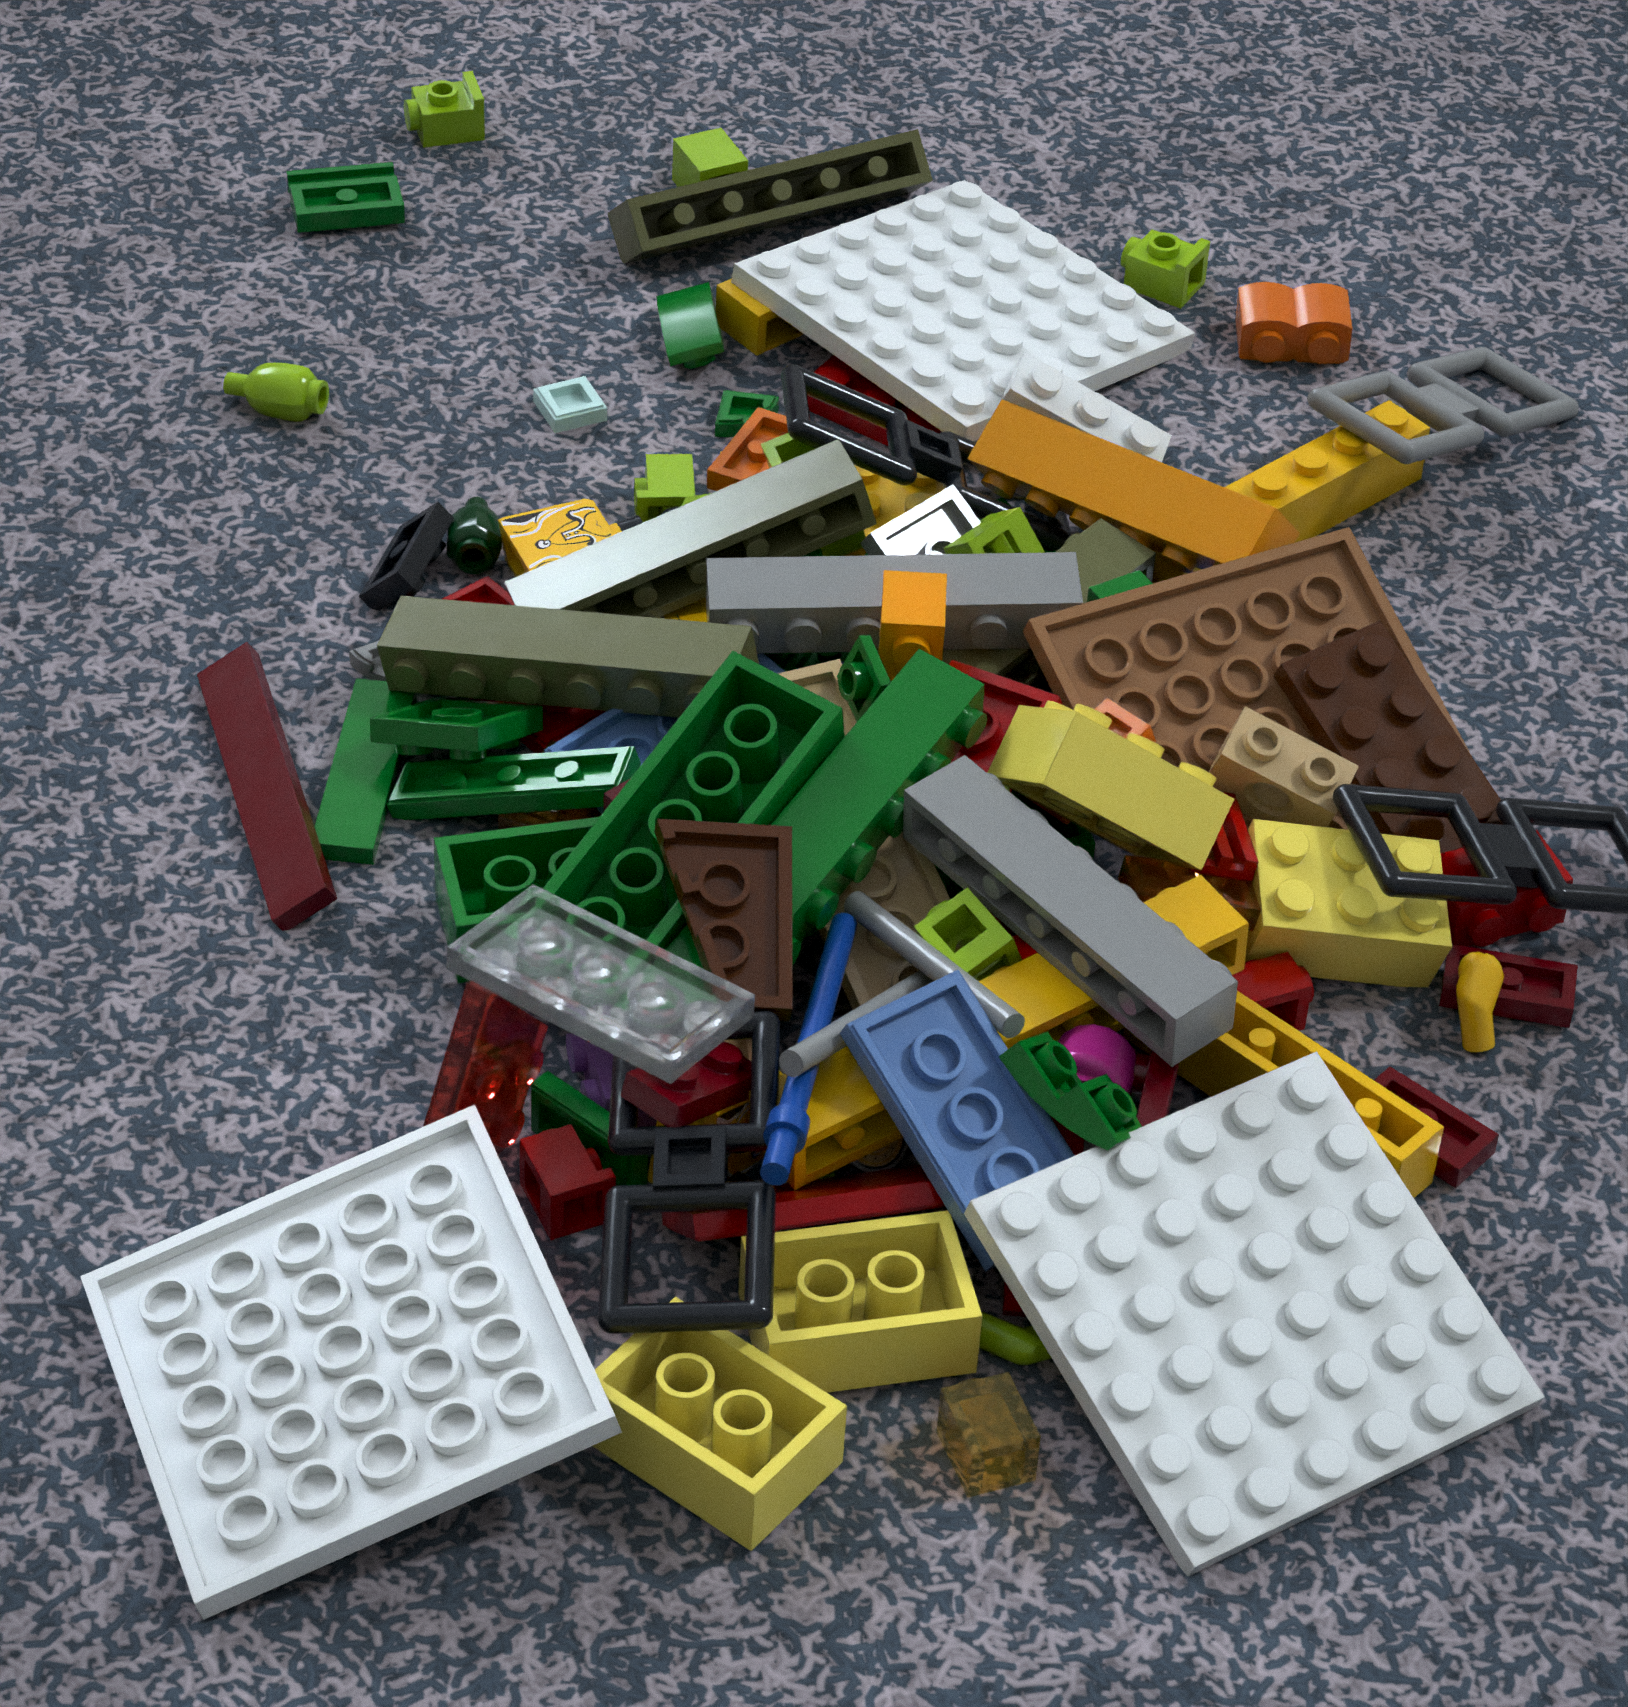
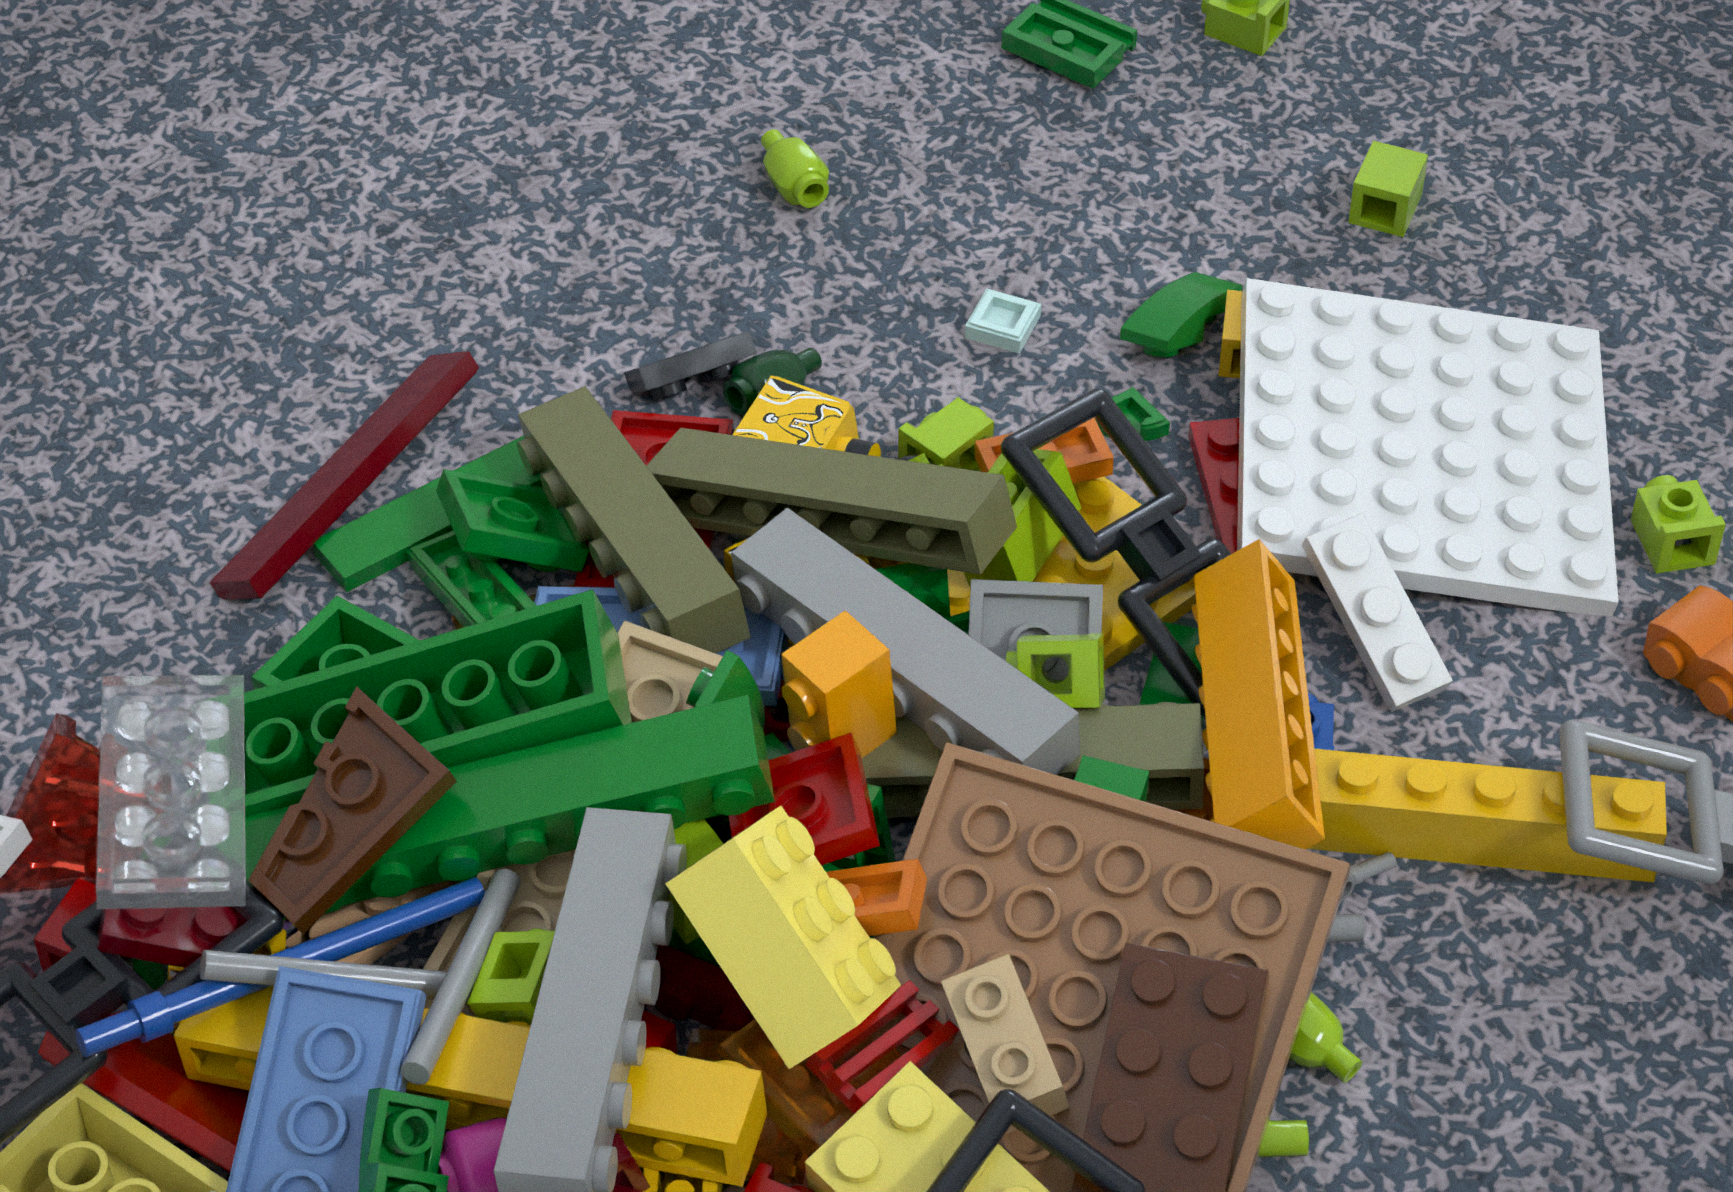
camera: 50 degrees right, 5 degrees up
olive brick [607,129,933,264] -> none

